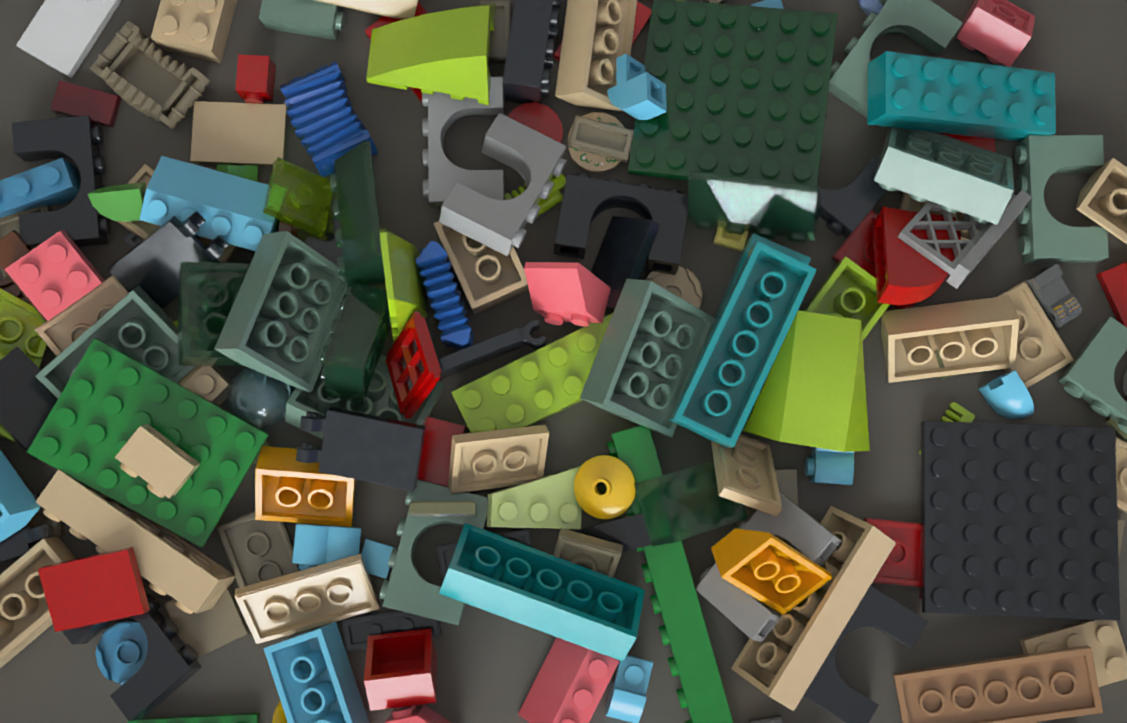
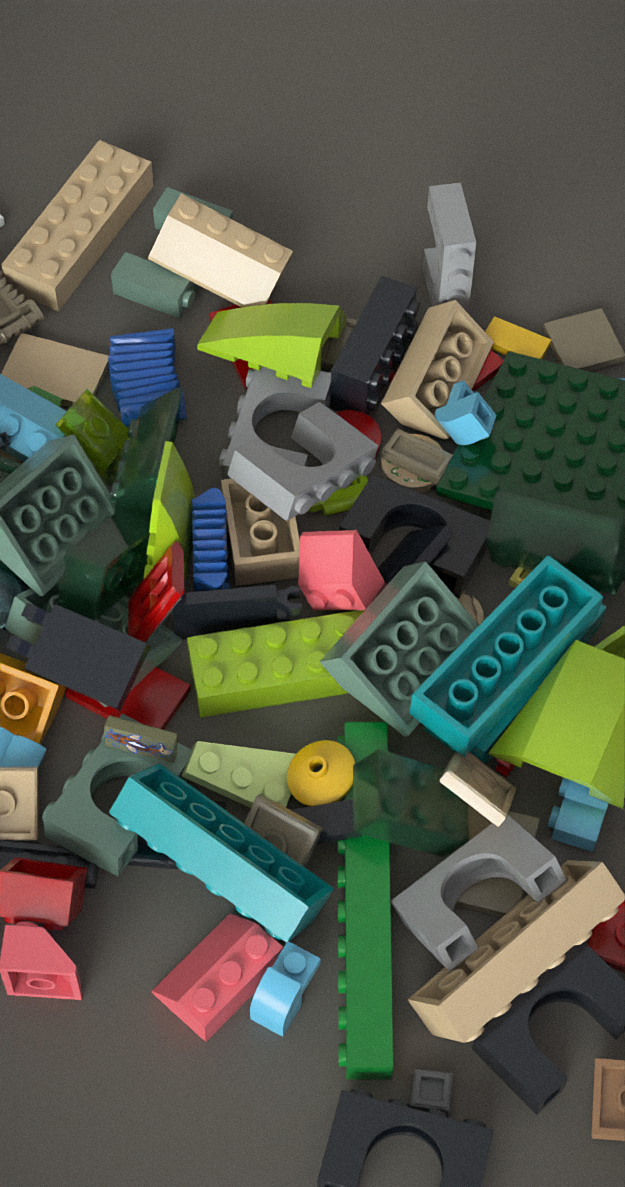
camera: 20 degrees right, 25 degrees down
red brick [235,54,276,104] -> none
medium azure tile [361,538,397,579] -> none
tan plate [448,425,549,494] -> none
light orange slope [711,528,833,615] -> none

